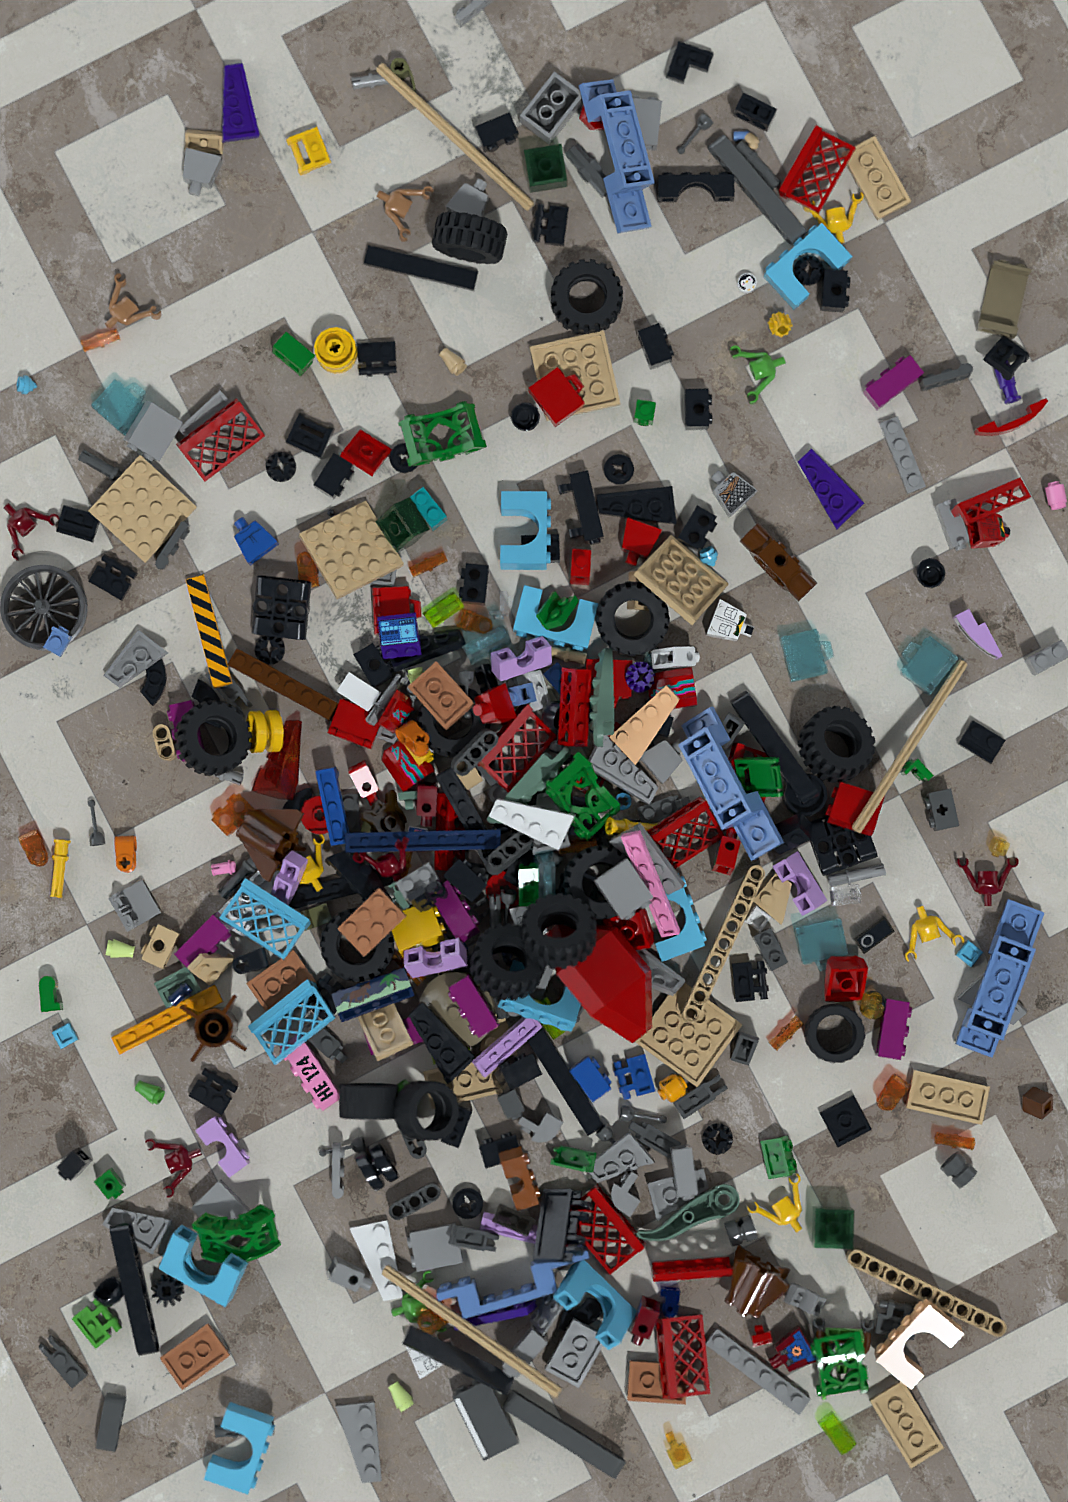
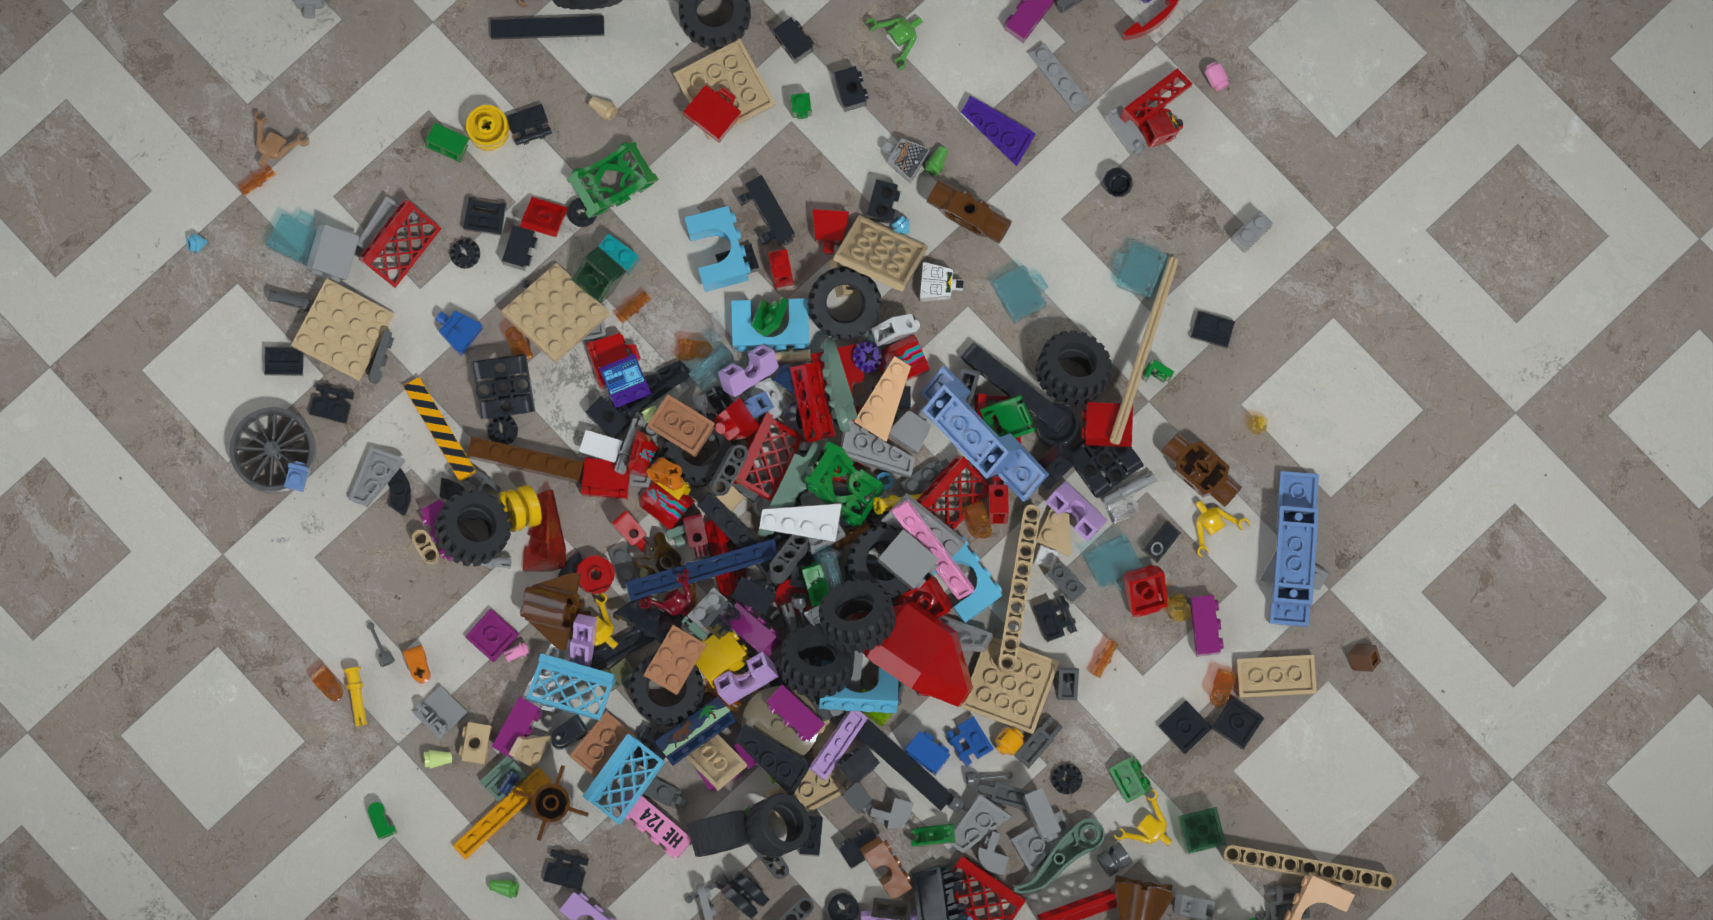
camera: 15 degrees left, 5 degrees down
dark red piece [4,503,60,560] -> none
medium azure tile [52,1023,79,1049] -> none
clear orange brick [211,793,256,837] -> none
dark grey pin [218,857,257,900] -> none
blue piece [315,767,349,846] -> none
clear neon green brick [422,592,464,629] -> none
black brick [459,563,489,606] -> none
black hair [511,402,540,431] -> none
black wing [596,486,677,525] -> none
black gear [604,454,634,485] -> none
black tyre [804,1004,865,1063] -> none
dark grey brick [924,789,959,831] -> none
clear orange pin [934,1132,975,1150] -> none
dark grey wheel [940,1151,977,1189] -> none
lavender slope [953,609,1002,660] -> none
dark red piece [956,858,1019,906] -> none
medium azure tile [956,940,983,967] -> none
none -> magenta tile [465,608,520,663]
none -> bright green cone [925,146,948,176]
none -> clear orange piece [962,501,992,539]
none -> reddish brown brick [1161,432,1242,507]
none -> black tile [1211,696,1264,750]

